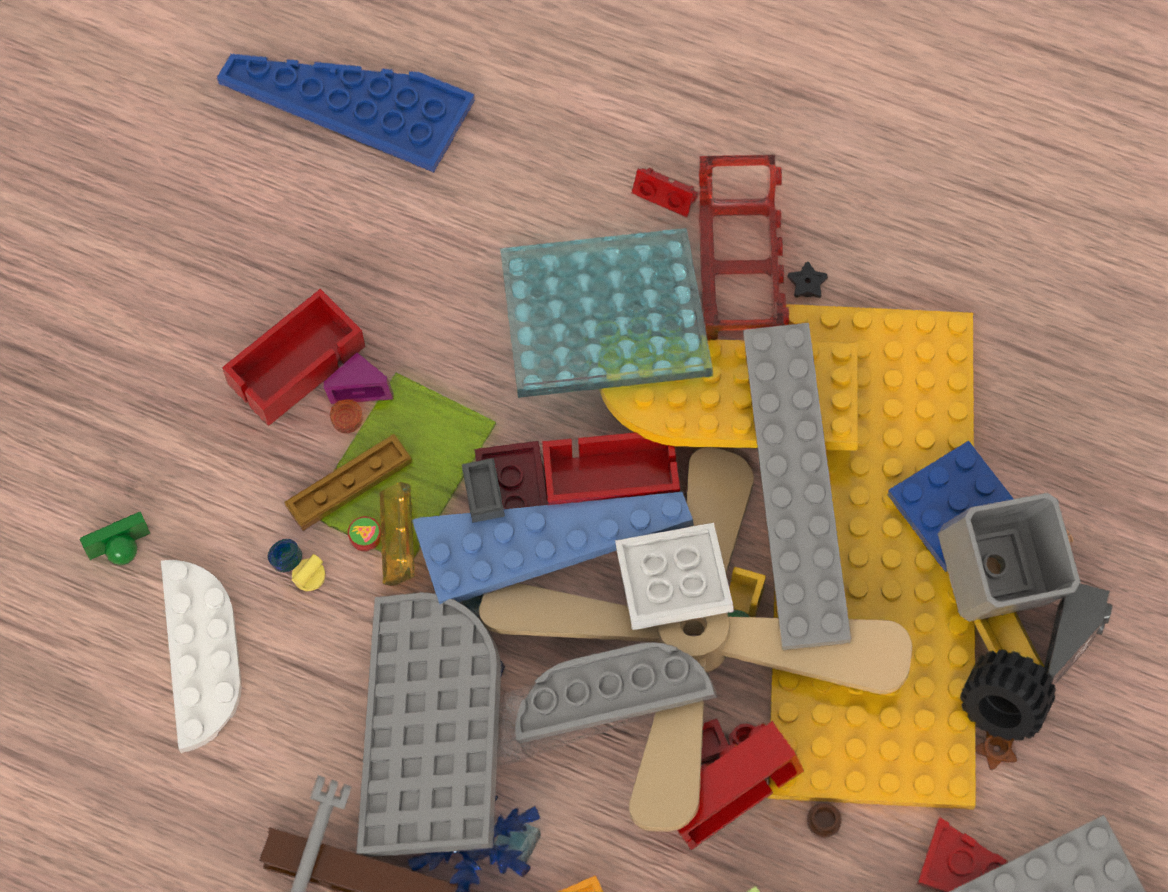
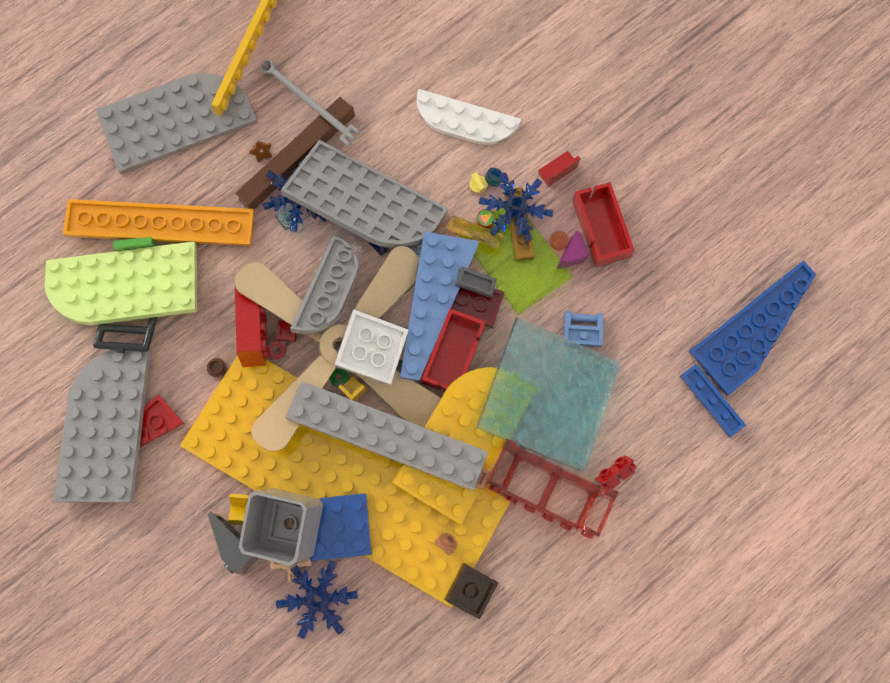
camera: 115 degrees right, 10 degrees up
green tile [80,512,151,566] -> none
black plate [787,262,828,298] -> none
black tyre [960,650,1056,741] -> none
dark orange plate [975,731,1017,770] -> none
none -> clear blue piece [276,560,358,639]
none -> nougat plate [434,533,457,556]
none -> dark brown tile [444,563,498,620]
none -> clear blue piece [479,172,553,242]
none -> red panel [538,151,581,187]
none -> medium blue plate [563,311,603,347]
none -> blue plate [680,364,746,438]

